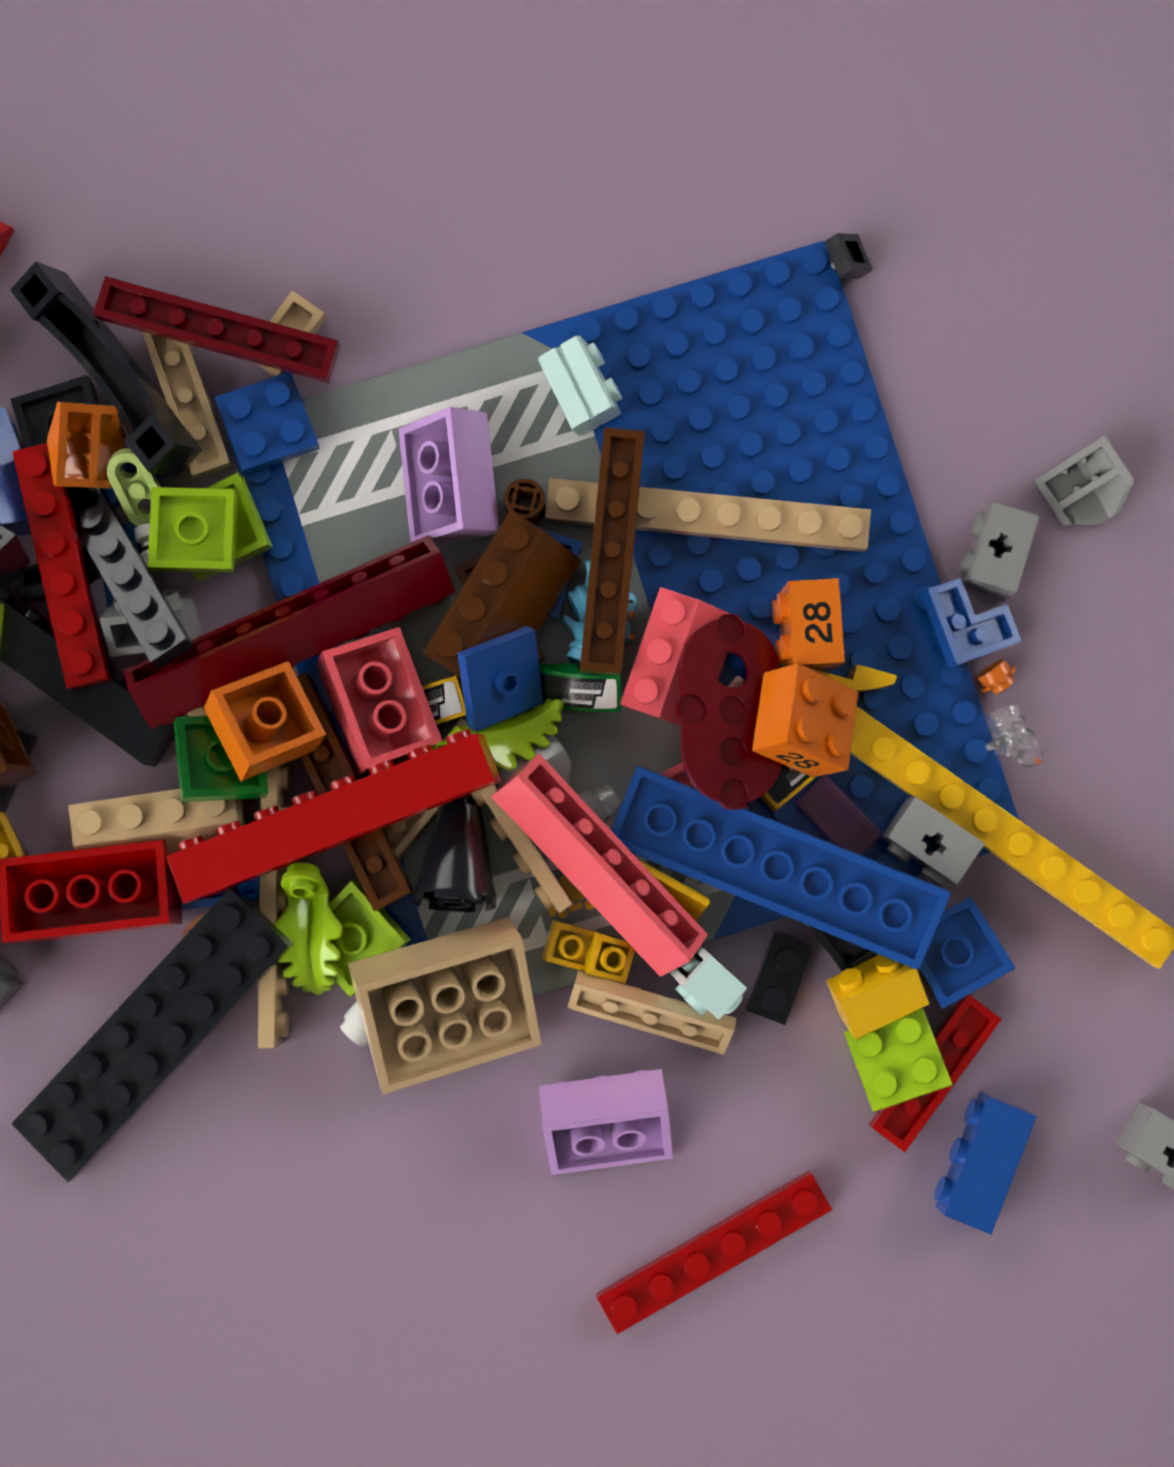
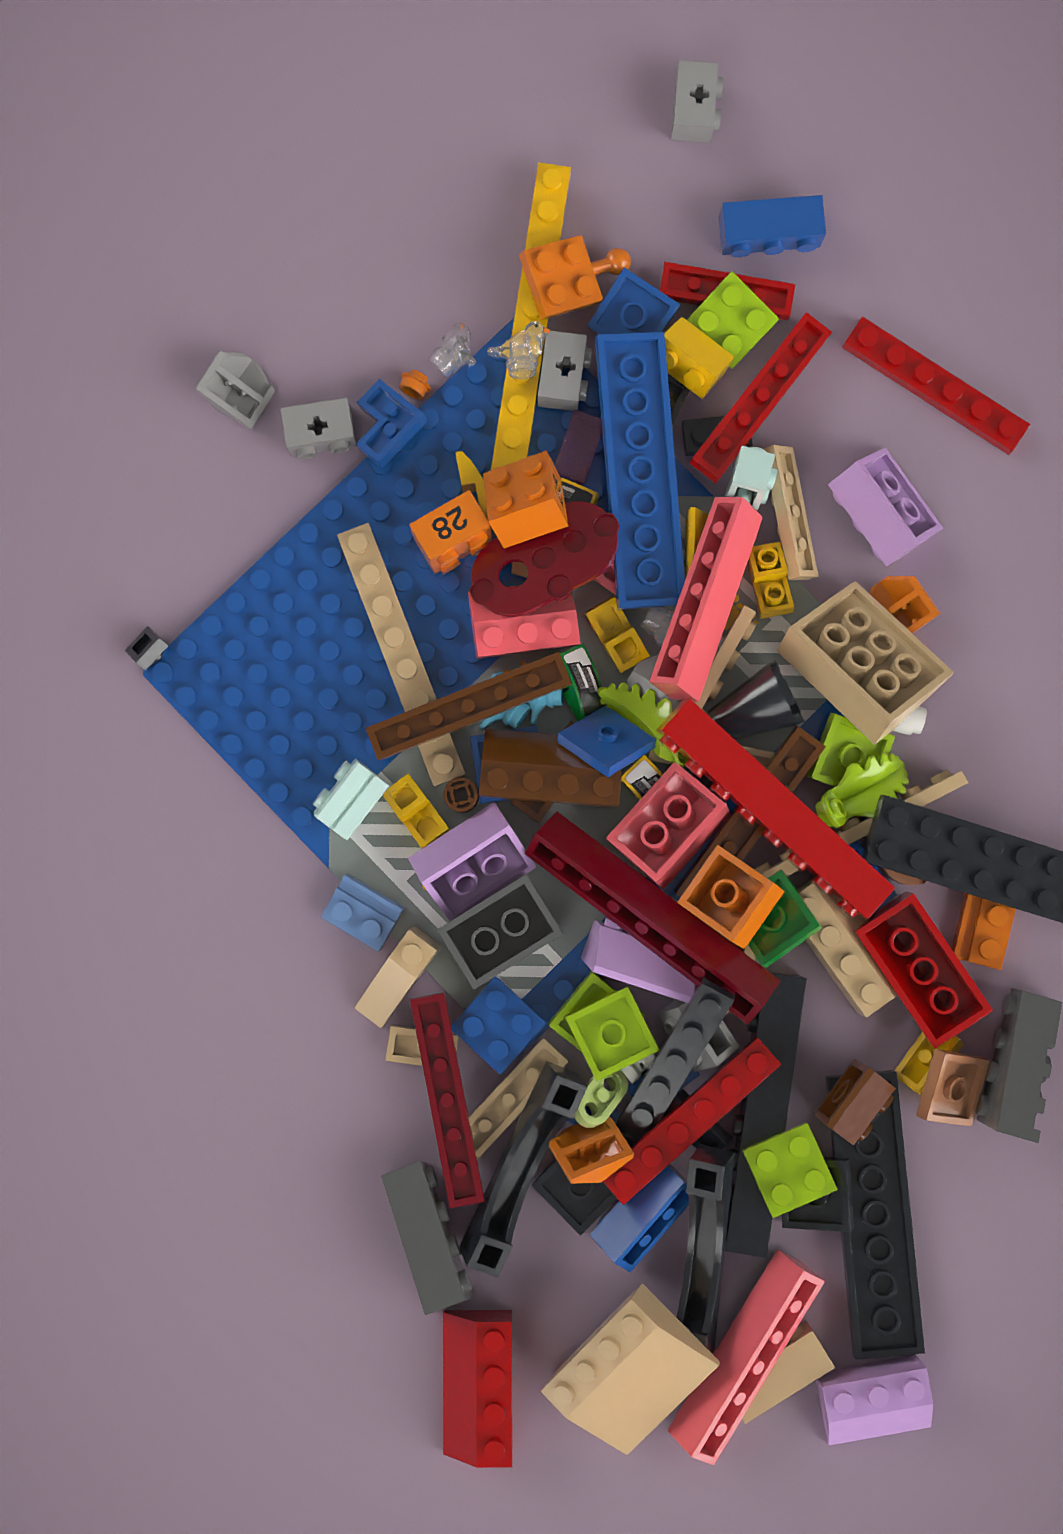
camera: 115 degrees left, 0 degrees up
none -> medium blue plate [321,873,405,952]
none -> tan slope [355,926,442,1028]
none -> dark grey wedge [381,1161,474,1315]
none -> yellow slope [382,773,450,849]
none -> dark grey brick [437,874,563,990]
none -> clear animal [488,321,550,379]
none -> orange plate [519,235,631,320]
none -> lavender slope [581,918,695,1003]
none -> yellow slope [584,596,650,673]
none -> red plate [689,312,832,484]
none -> orange slope [869,576,941,634]
none -> orange plate [951,893,1016,970]

